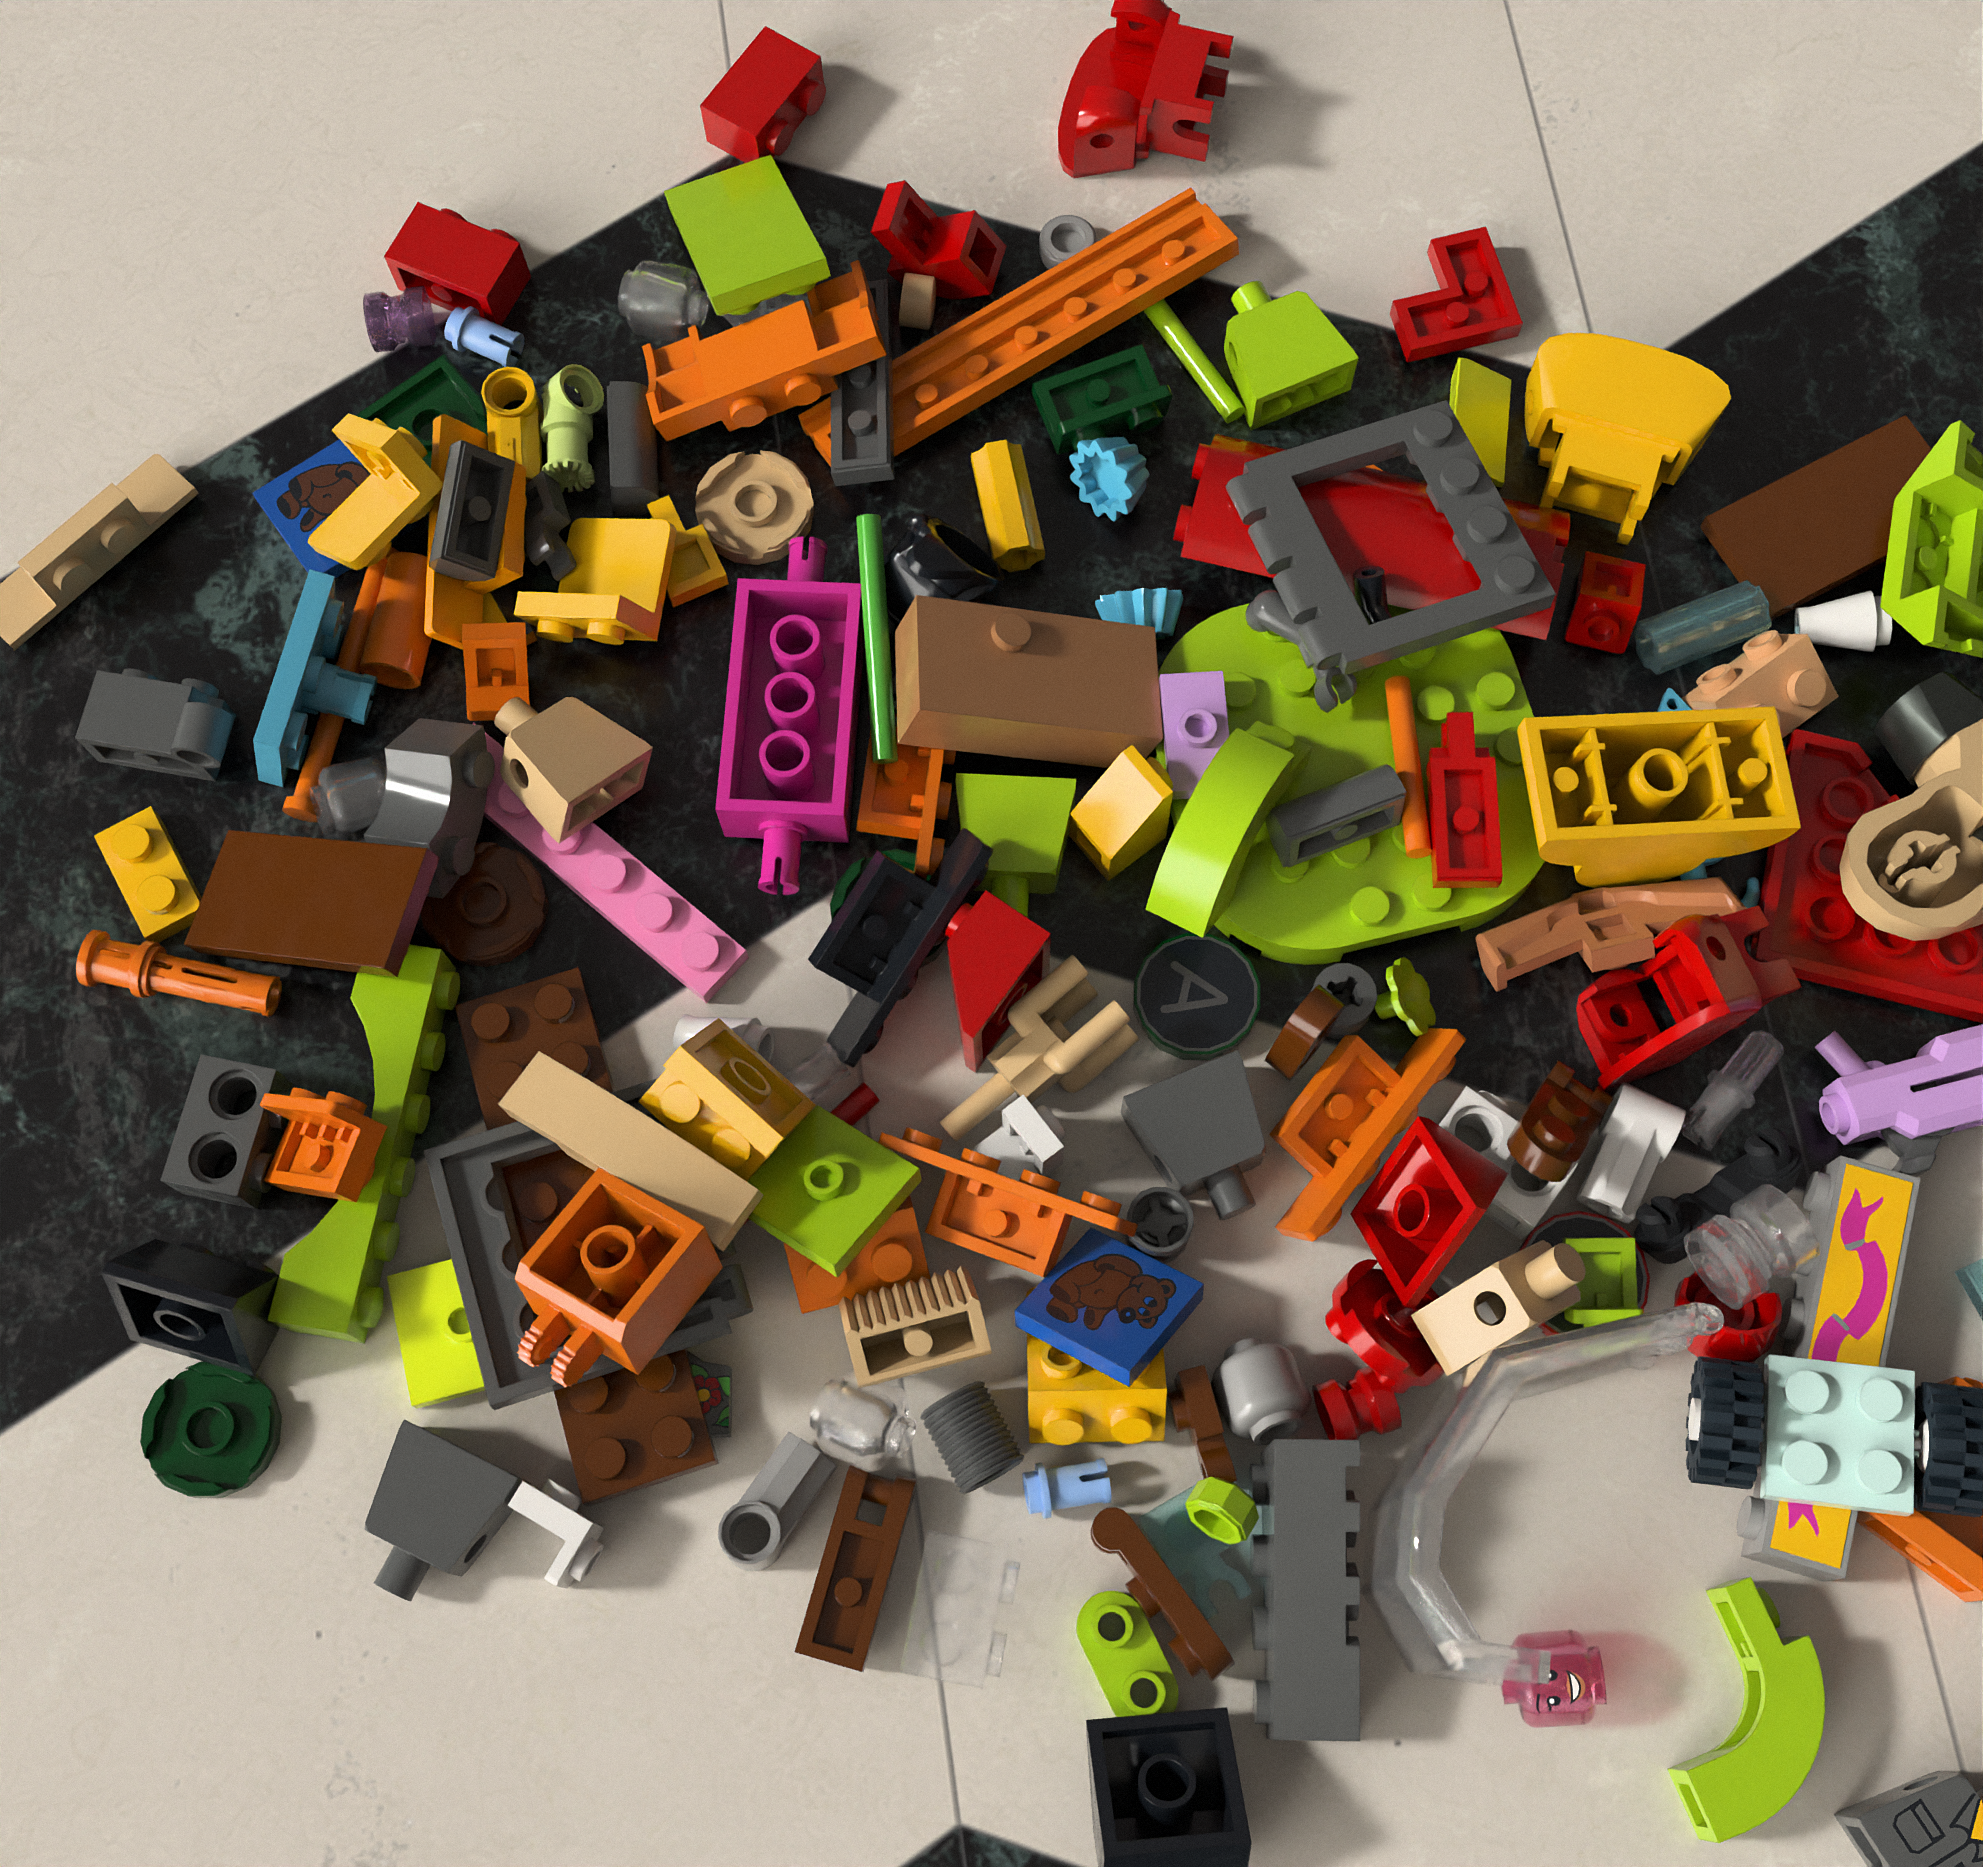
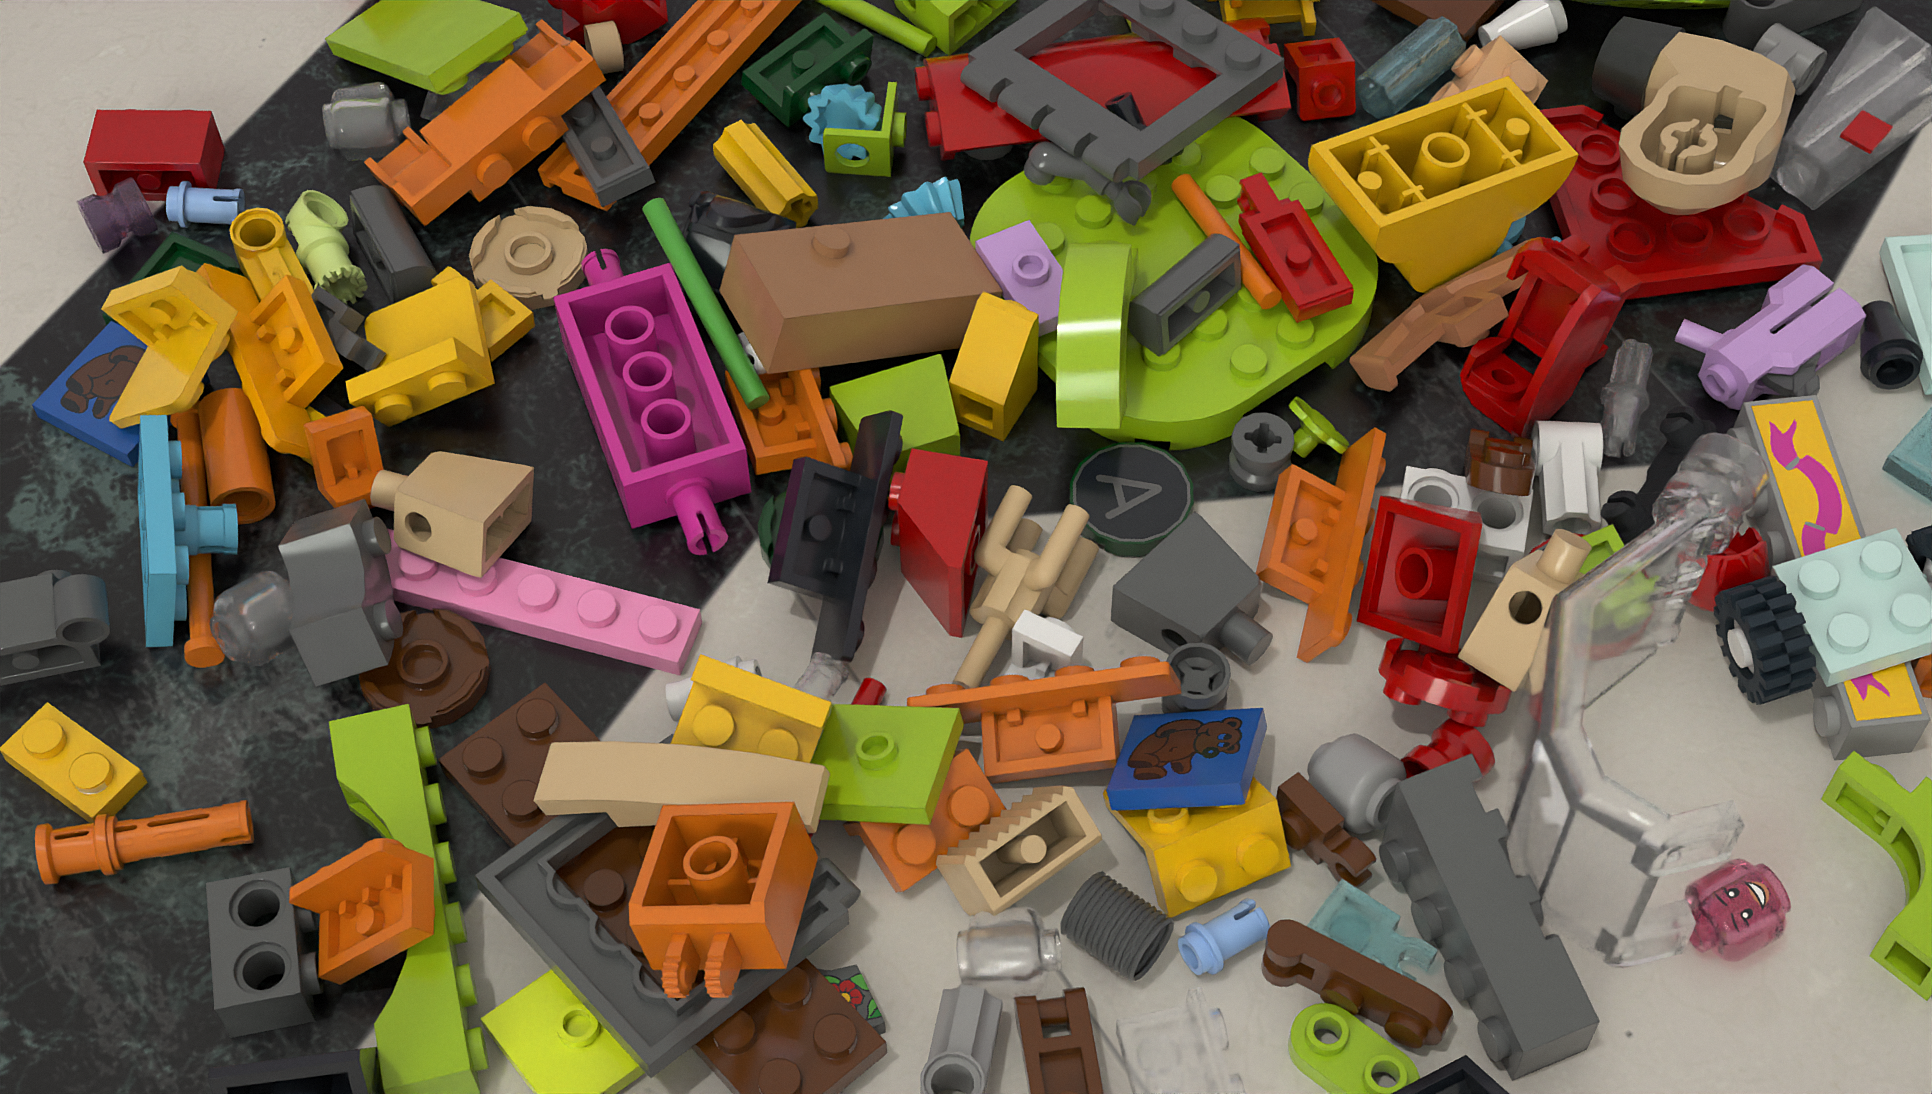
camera: 25 degrees left, 15 degrees down
reddish brown tile [184,830,440,977] -> none
dark grey brick [429,440,515,581] -> none
lime tile [1185,1477,1260,1545] -> none
reddish brown beam [1264,985,1346,1081] -> none
none -> lime bracket [823,82,907,177]

